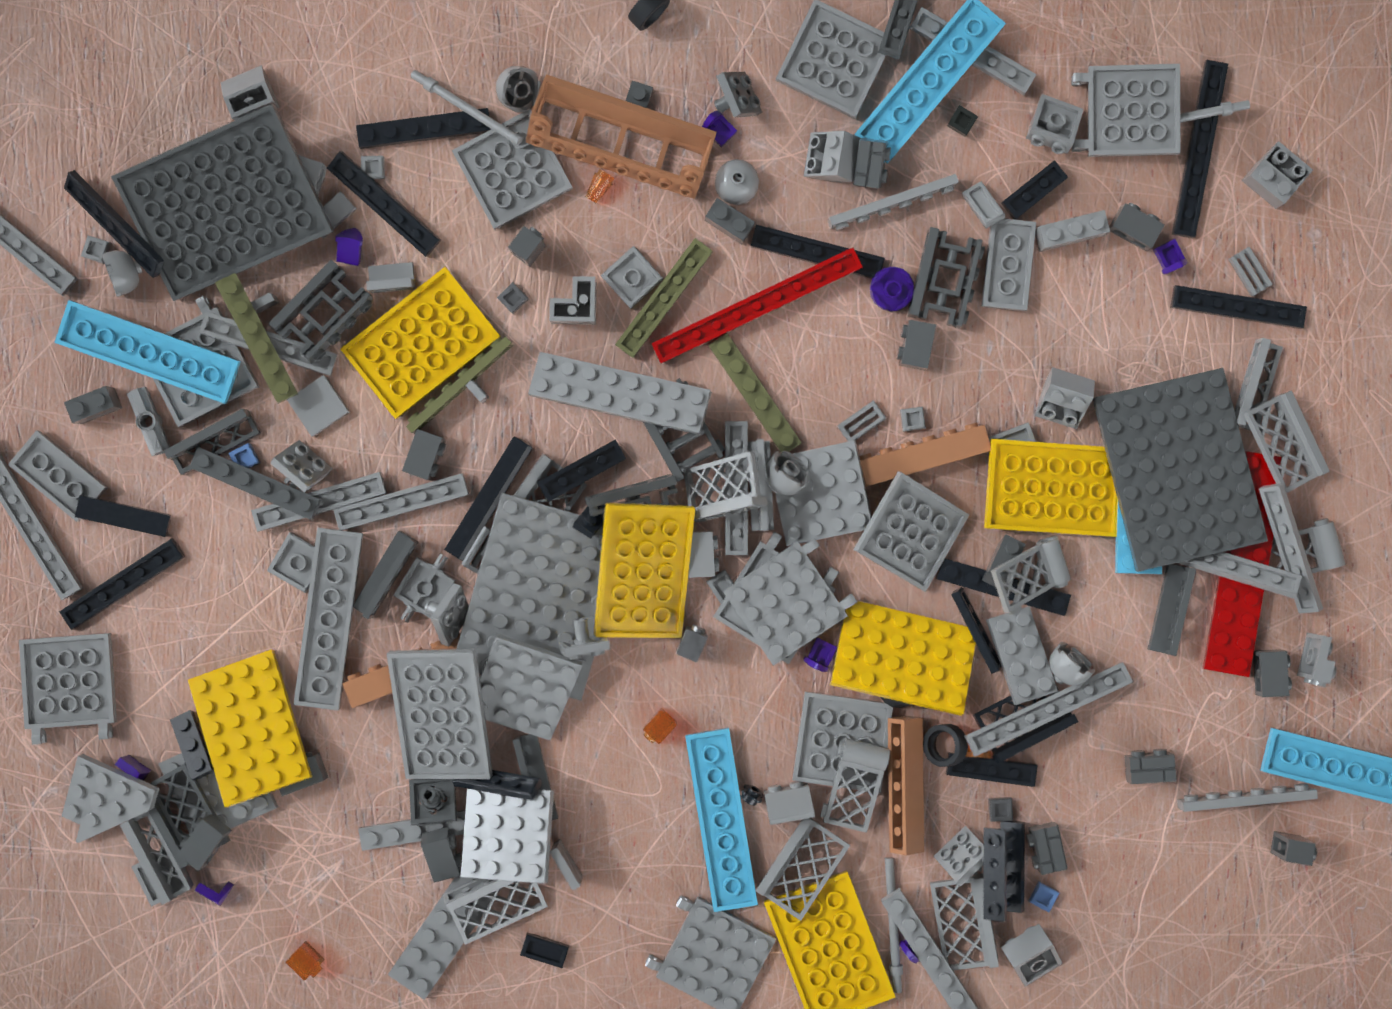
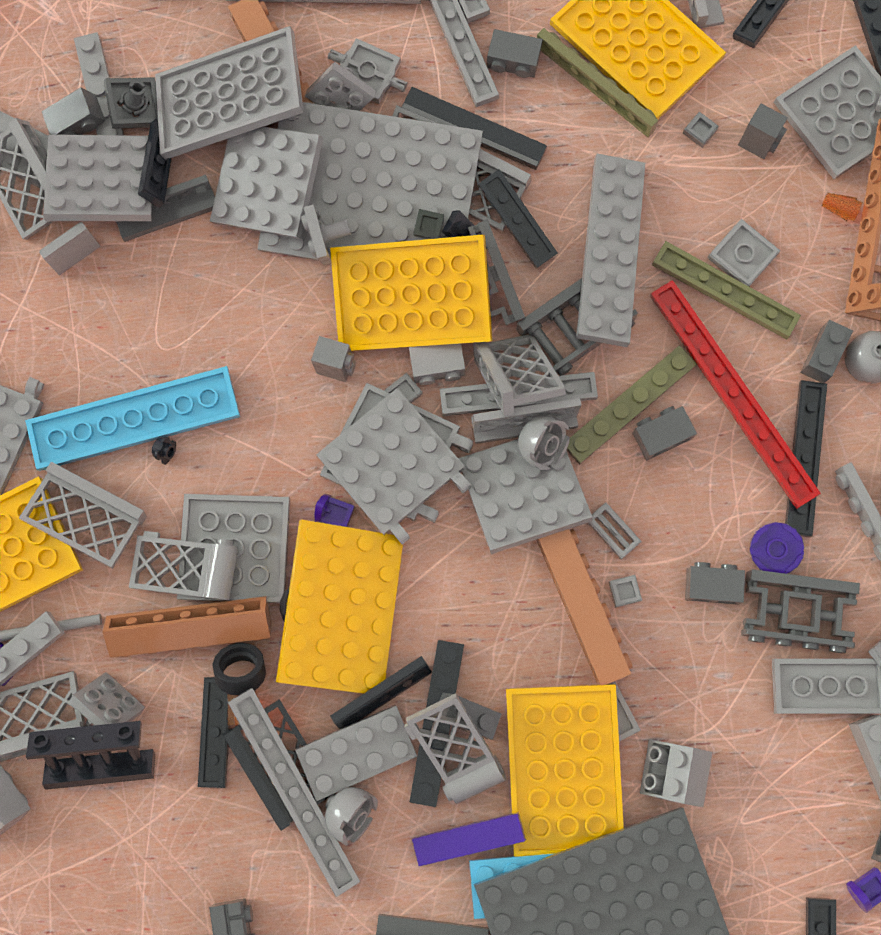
camera: 90 degrees right, 10 degrees down
dark grey fence [353,531,418,619] -> none
light grey tile [465,380,489,403] -> none
light grey brick [549,276,597,325] -> none
clear orange brick [643,708,678,744] -> none
light grey slope [764,781,815,825] -> none
light grey plate [853,471,969,592] -> none
flat silver tile [988,797,1013,822] -> none
dark grey brick [1026,822,1068,875] -> none
medium blue tile [1028,881,1059,912] -> none
none -> dark purple tile [412,812,526,866]
none -> pearl dark grey plate [413,209,445,239]
none -> dark grey brick [632,406,697,461]

